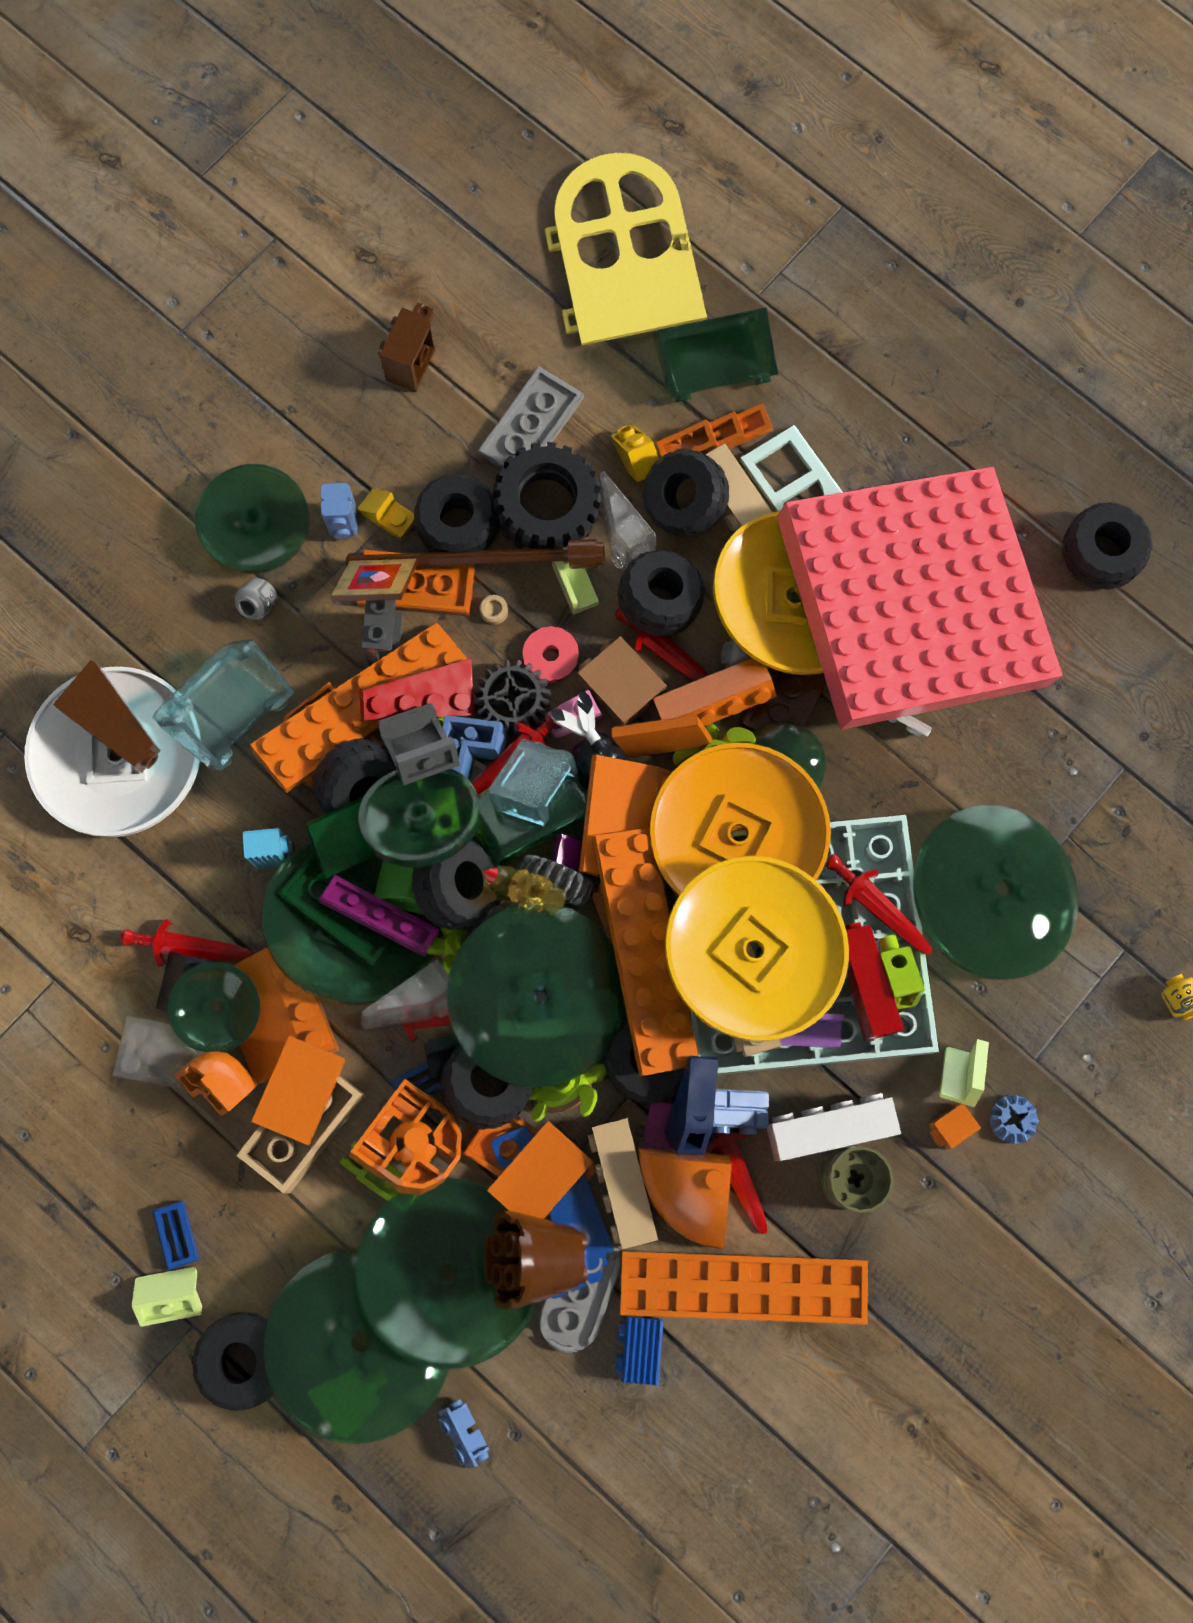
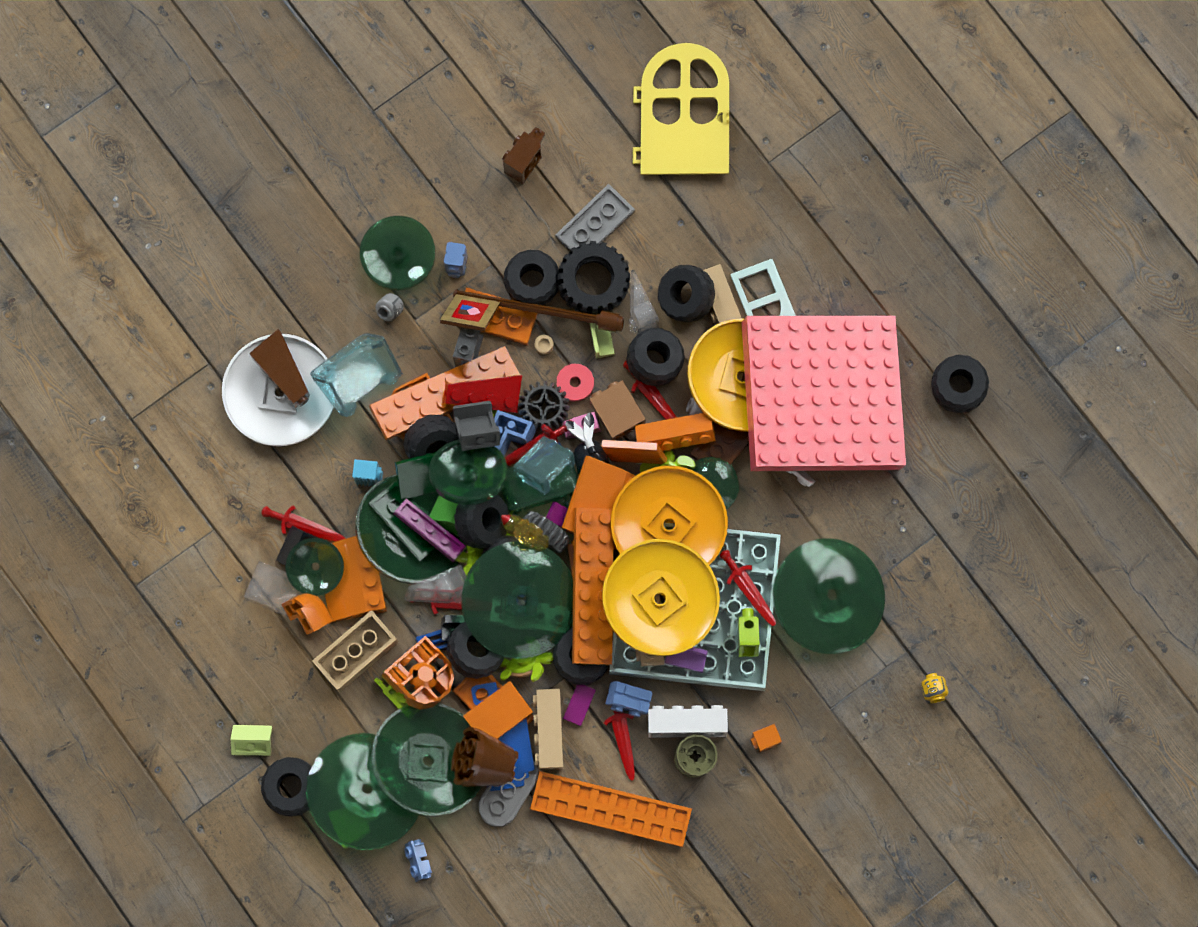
camera: 15 degrees right, 0 degrees up
blue tile [152,1201,200,1270] -> none
orange tile [251,1035,346,1145] -> none
yellow slope [357,488,415,541] -> none
yellow slope [610,425,659,482] -> none
blue brick [615,1316,664,1385] -> none
orange brick [638,1147,732,1249] -> none
clear green windscreen [652,307,778,402] -> none
orange slope [656,403,774,457] -> none
dark blue slope [664,1056,718,1155] -> none
red slope [845,922,904,1041] -> none
yellowish green panel [939,1039,989,1107] -> none
medium blue gear [990,1095,1039,1144] -> none

